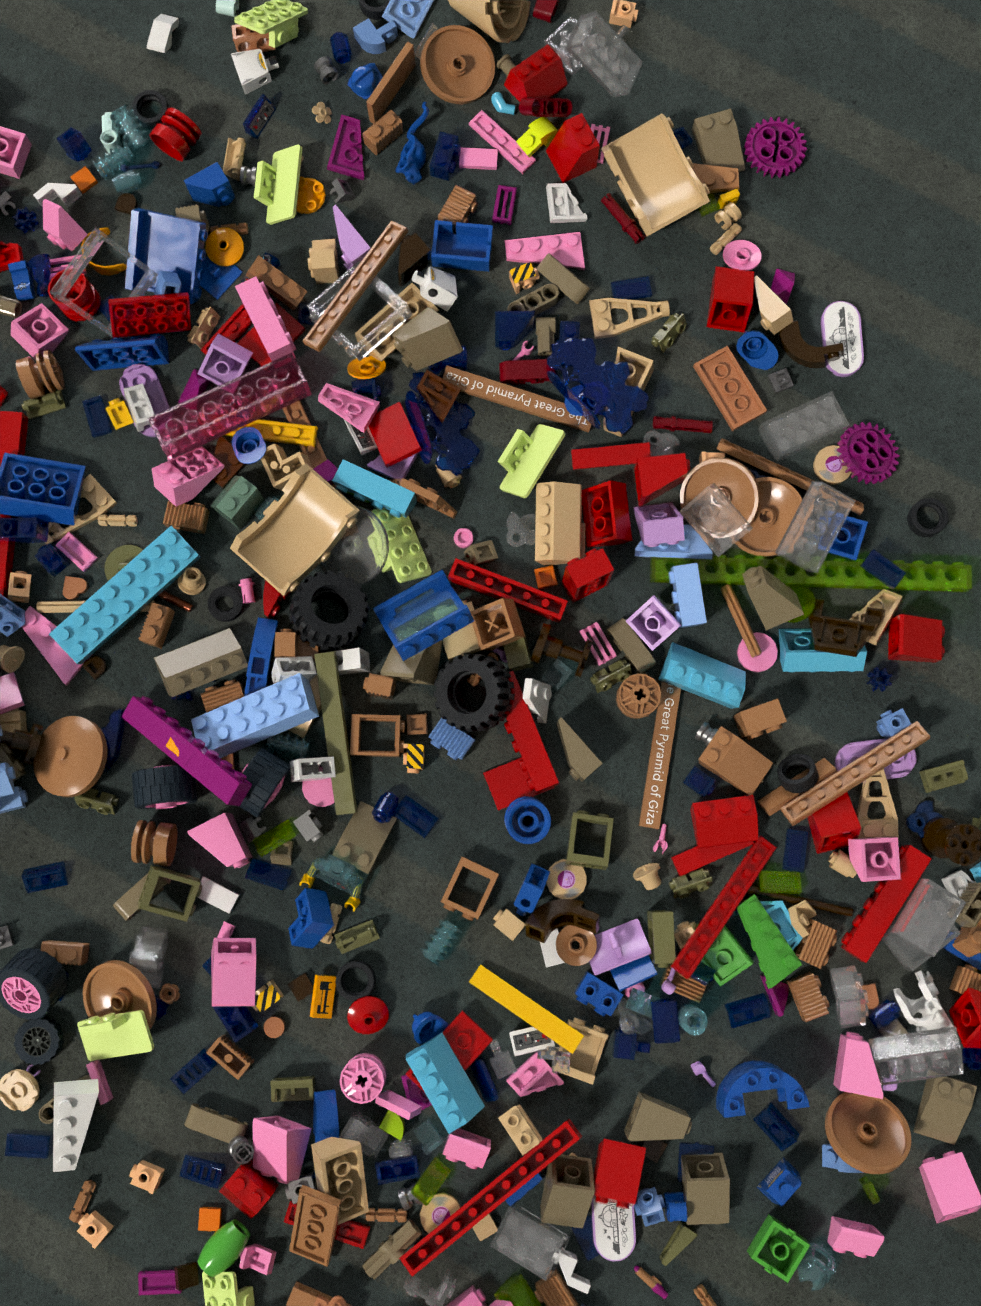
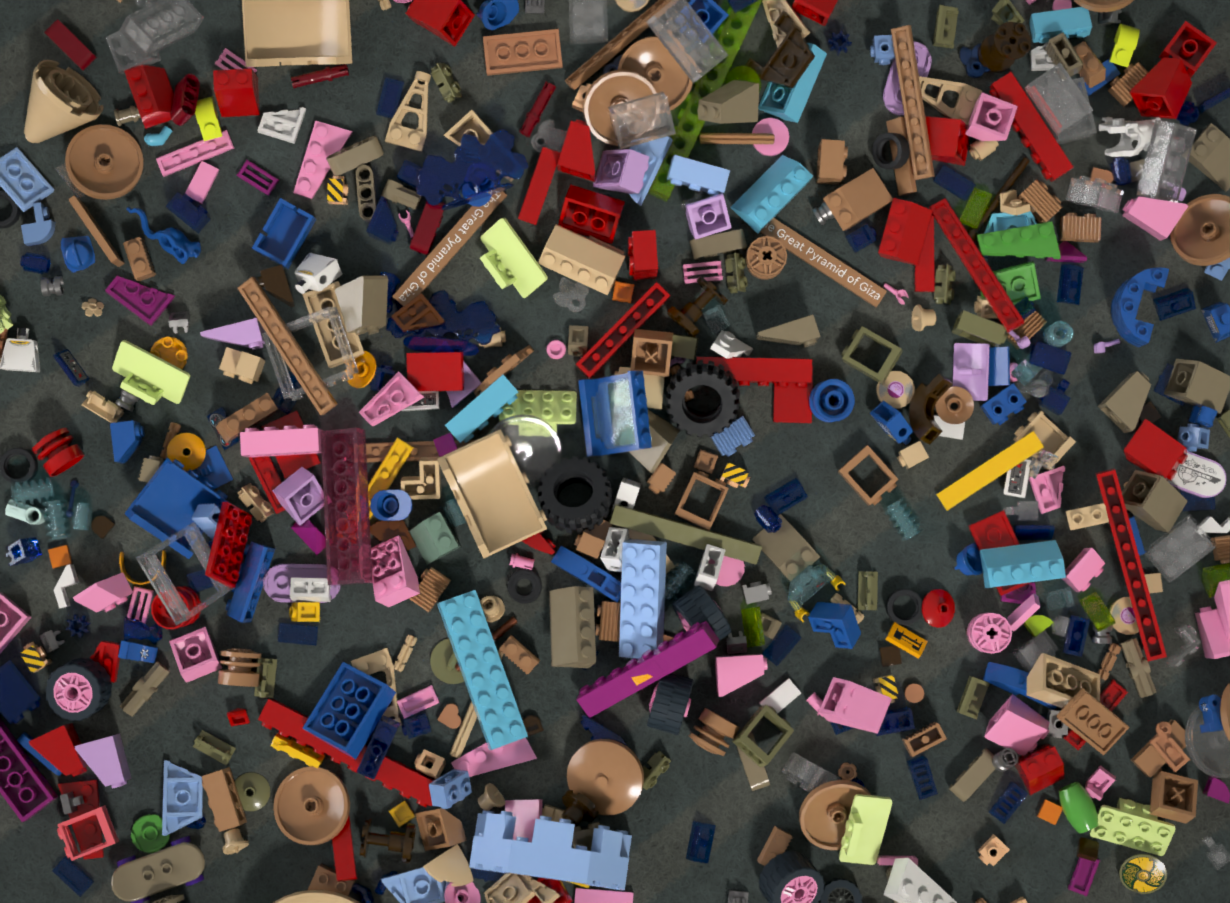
camera: 75 degrees left, 5 degrees up
medium nougat brick [438,185,478,232] -> none

